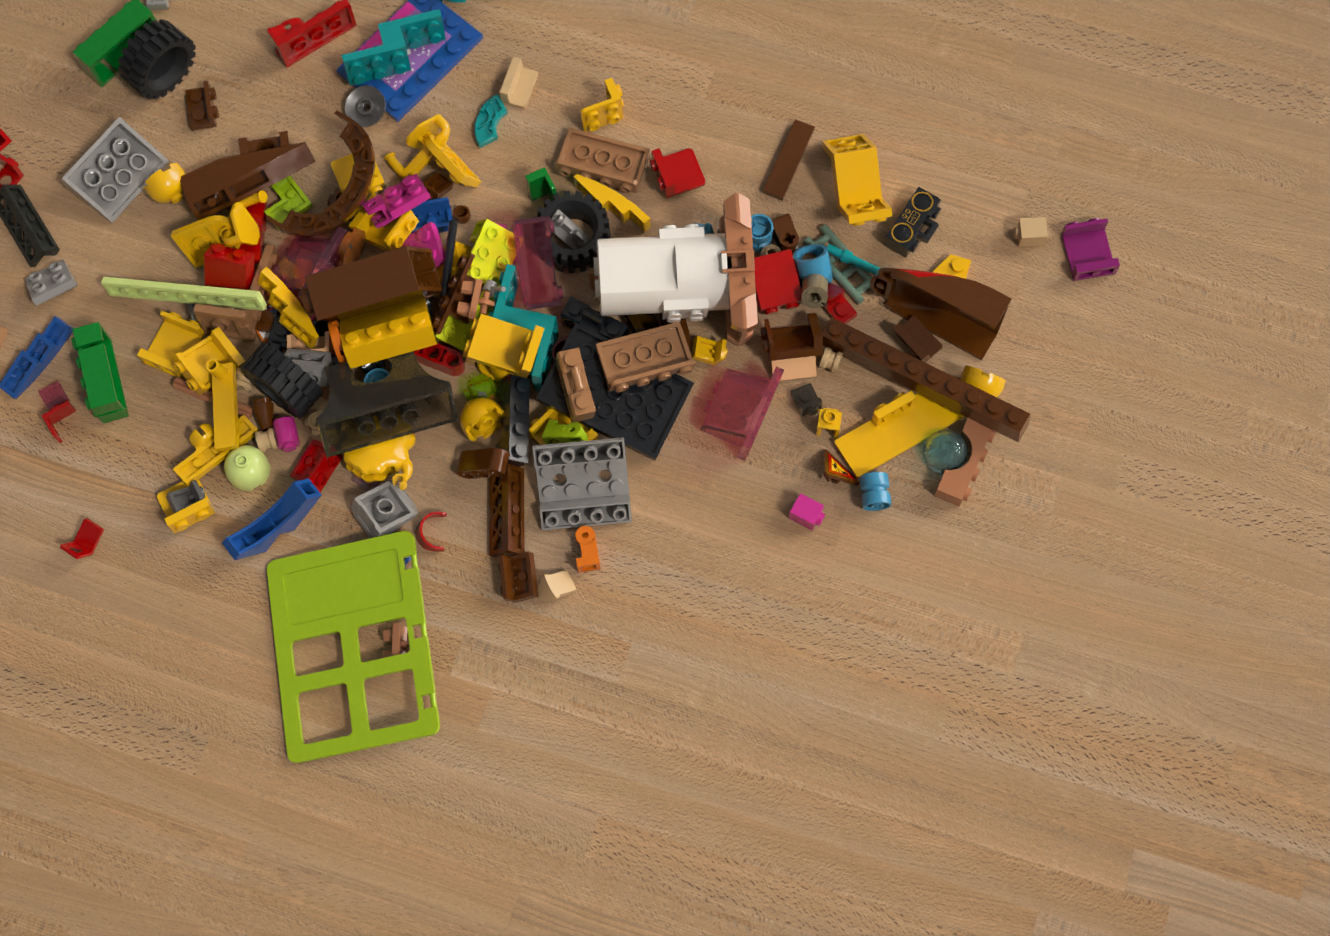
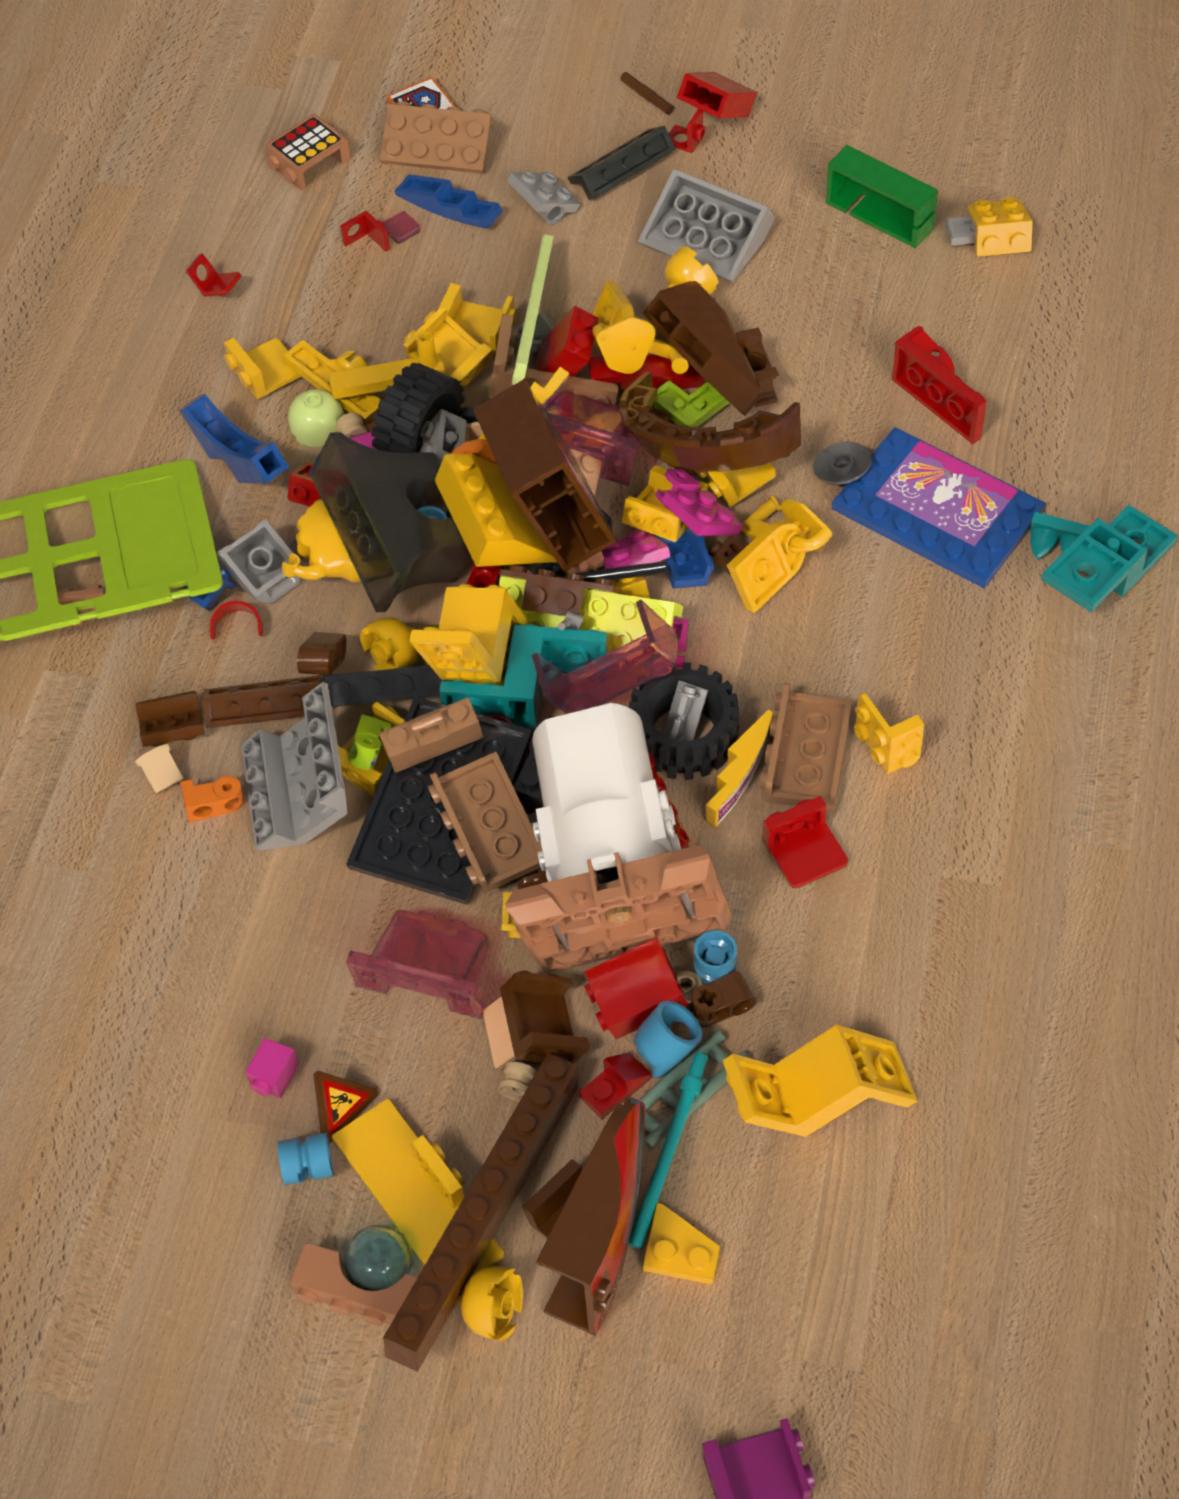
camera: 85 degrees right, 15 degrees down
green piece [71,322,129,424] -> none
black tyre [118,19,196,100] -> none
dark grey bracket [166,480,205,513] -> none
reddish brown bracket [185,80,219,131] -> none
dark orange tile [336,227,366,266] -> none
teal bracket [342,9,446,86] -> none
reddish brown hinge [453,205,471,224] -> none
nougat hips [456,279,495,322] -> none
teal tile [475,94,508,148] -> none
tan panel [500,56,538,109] -> none
green panel [525,167,557,202] -> none
reddish brown tile [763,119,815,201] -> none
clear smoke bracket [790,383,822,417] -> none
dark tan piece [801,274,828,308] -> none
yellow window [816,407,842,439] -> none
black piece [884,187,942,258] -> none
tan brick [1014,217,1048,247] -> none

